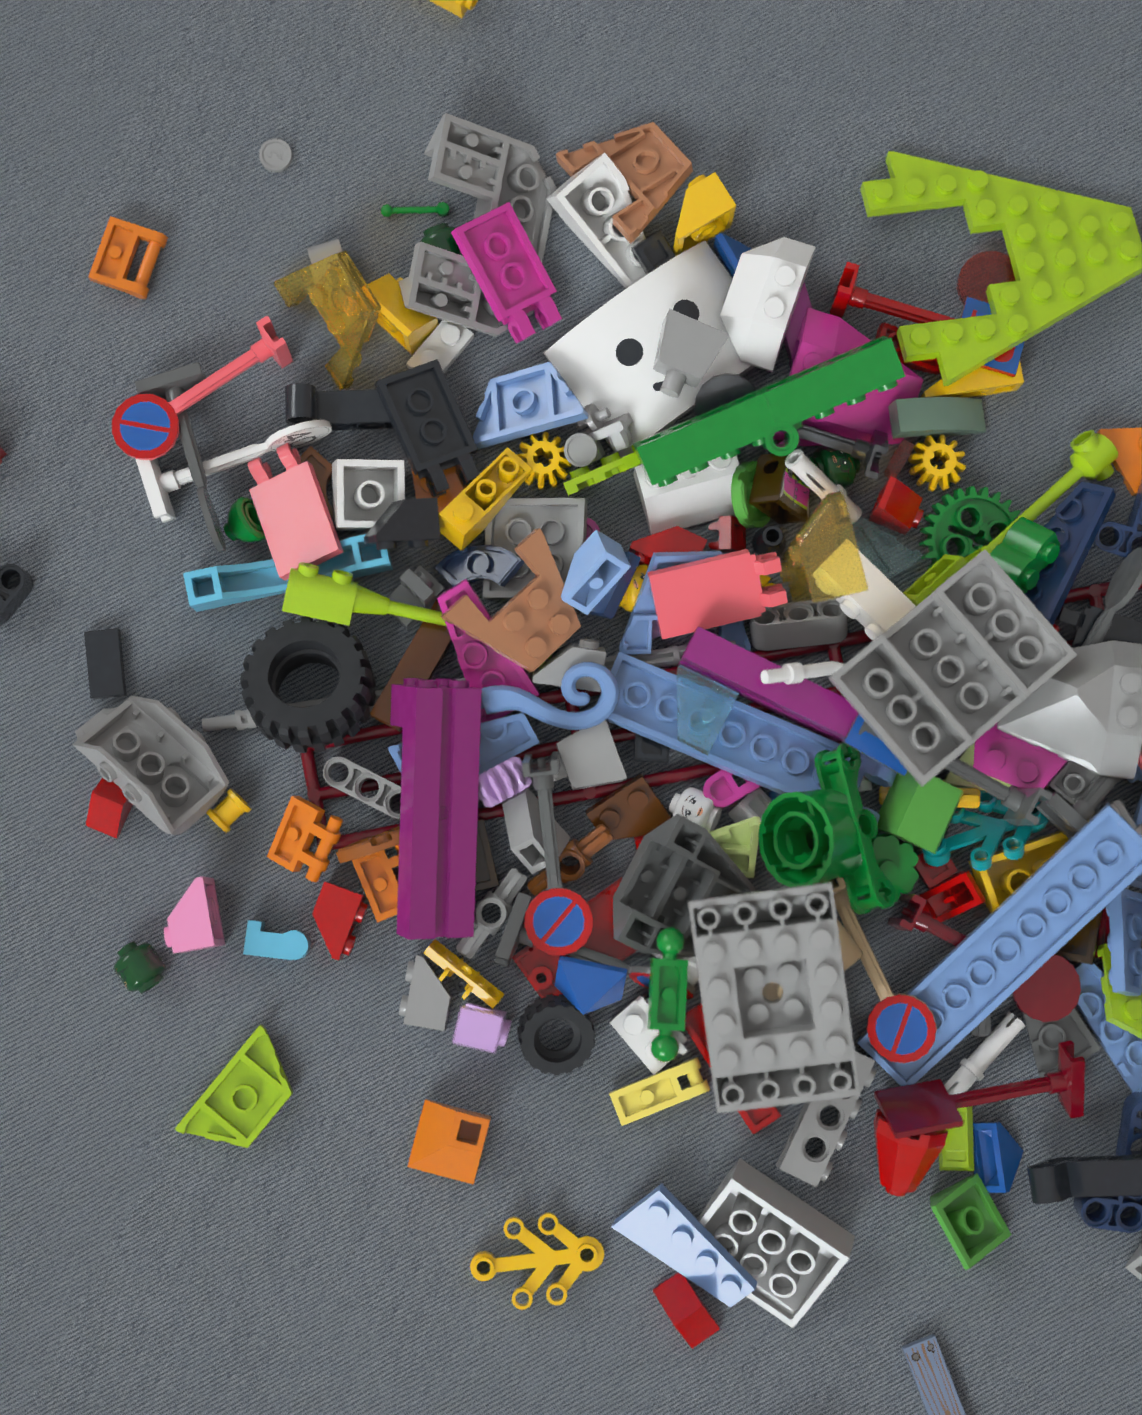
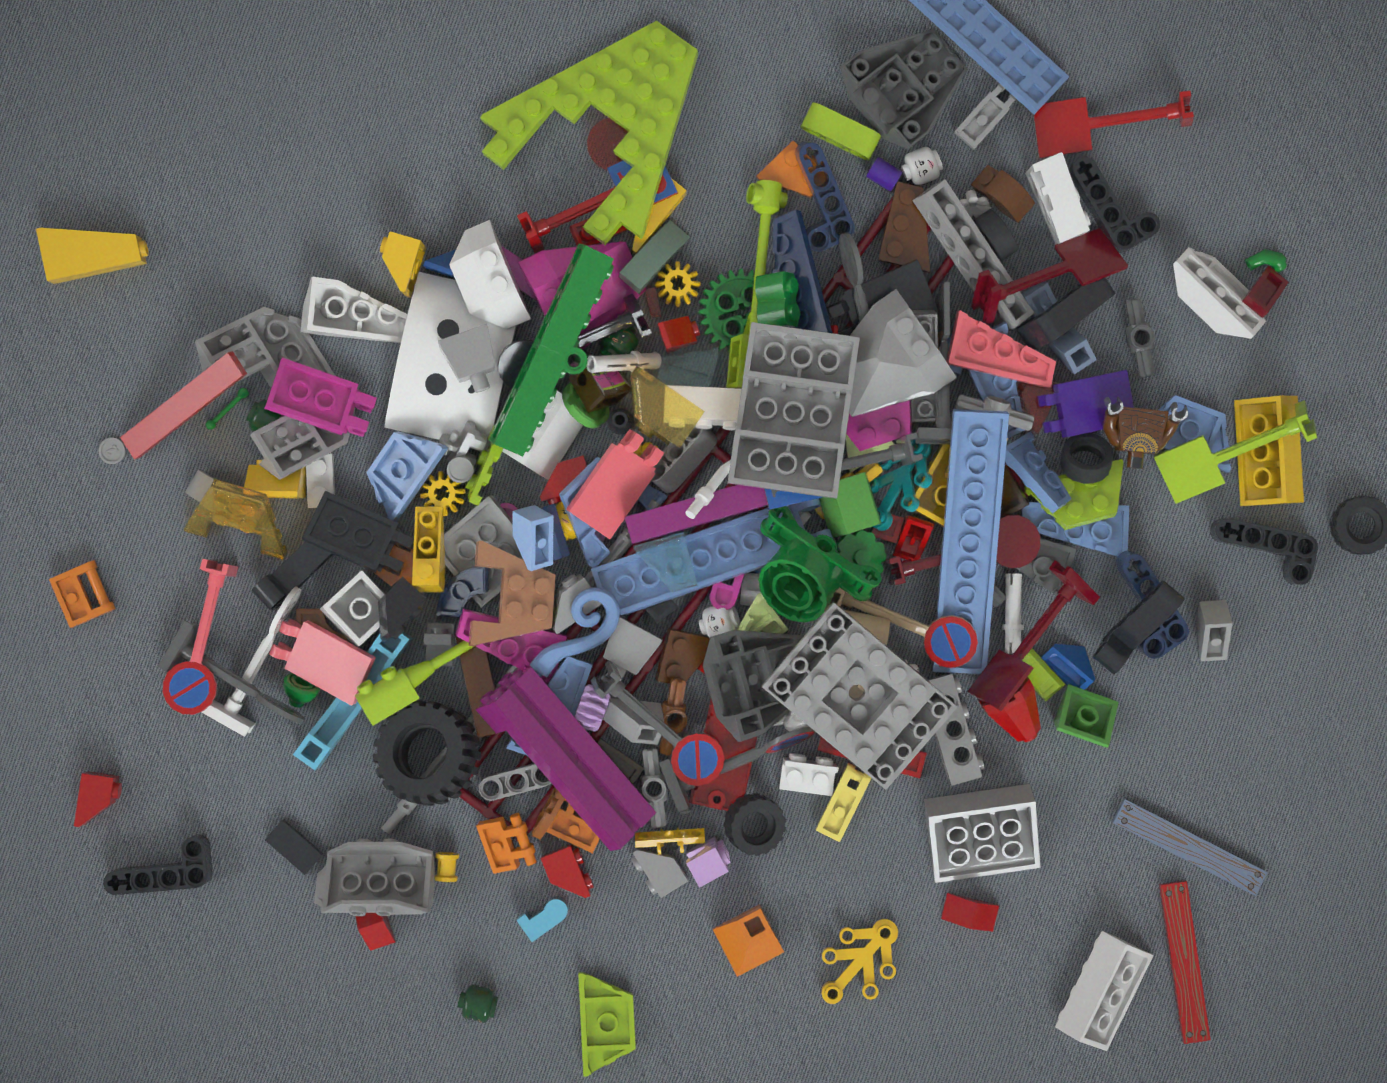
camera: 35 degrees left, 5 degrees up
bright pink slope [164,877,225,953] -> none
blue slope [554,956,628,1015] -> none
nougat wing [556,122,693,243] -> none
wing [612,1184,757,1307] -> none
black tile [631,230,676,275] -> none
green plate [647,927,688,1062] -> none
red tile [708,515,746,553] -> none
none -> tile [120,351,247,460]

